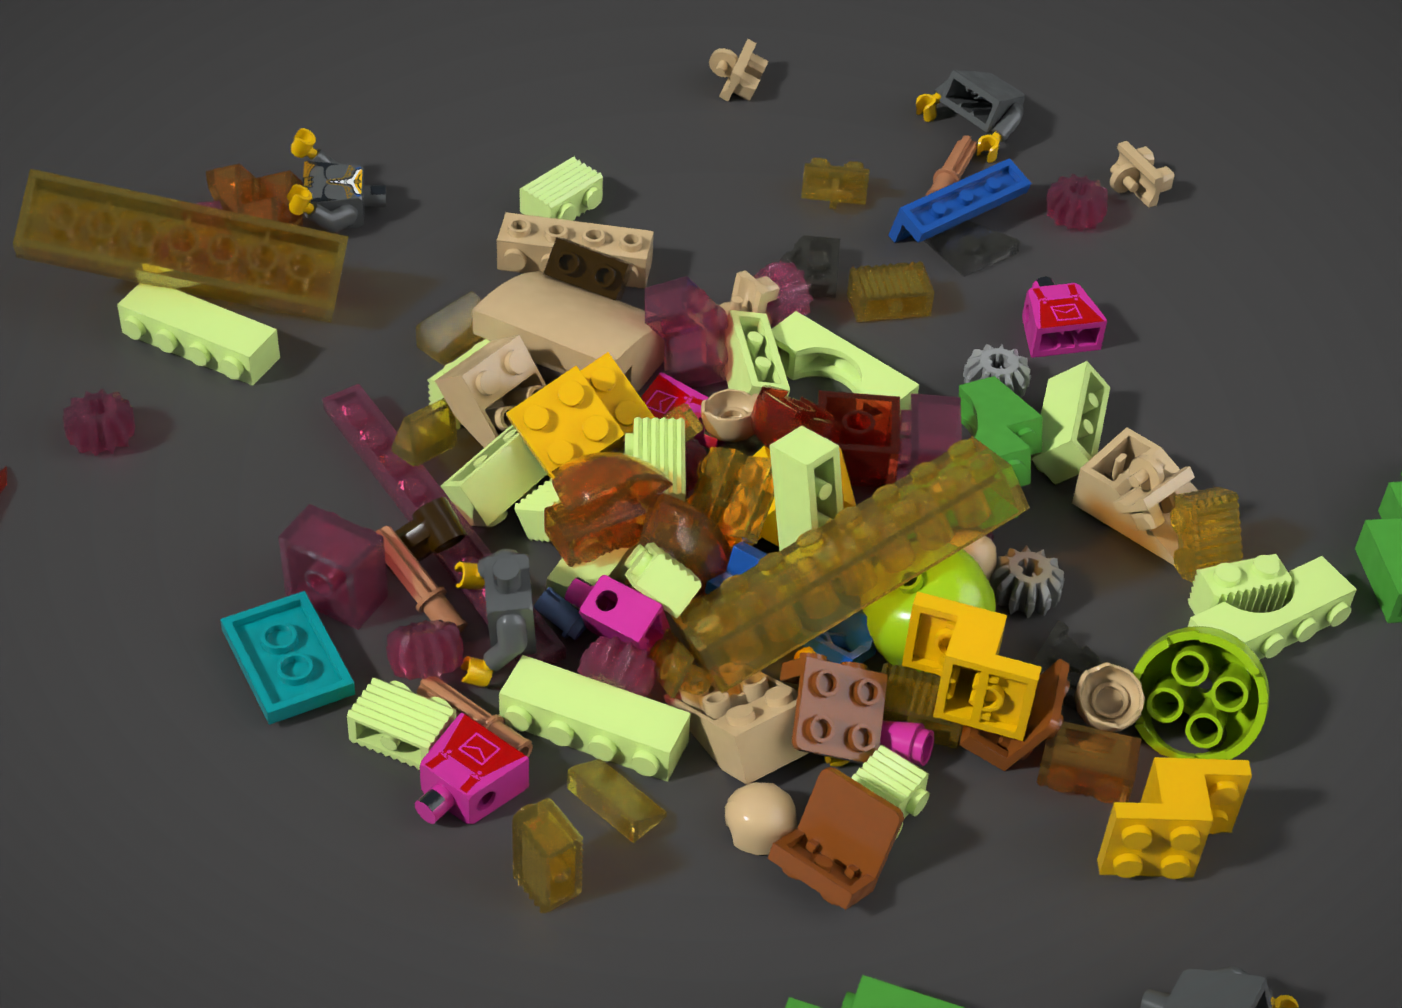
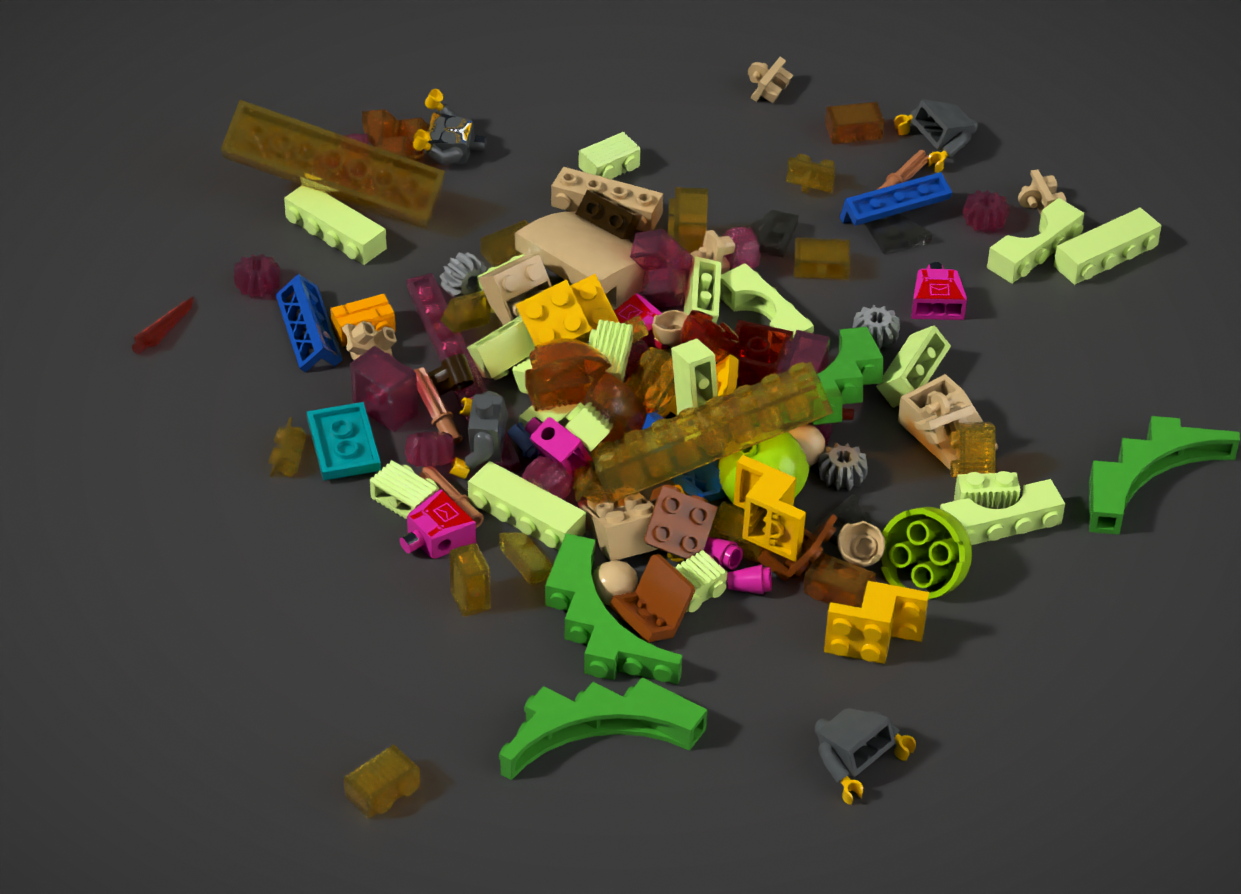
camera: 15 degrees right, 0 degrees up
none -> clear yellow hinge [268,417,306,477]
none -> blue fence [275,274,343,372]
none -> light orange brick [330,294,396,347]
none -> tan hips [342,321,397,362]
none -> light grey gear [439,252,487,301]
none -> bright green arch [545,533,682,684]
none -> clear yellow brick [667,187,708,265]
none -> dark pink cone [727,564,772,595]
none -> clear orange brick [825,102,884,145]
none -> yellowish green arch [987,198,1084,284]
none -> yellowish green brick [1054,207,1162,285]

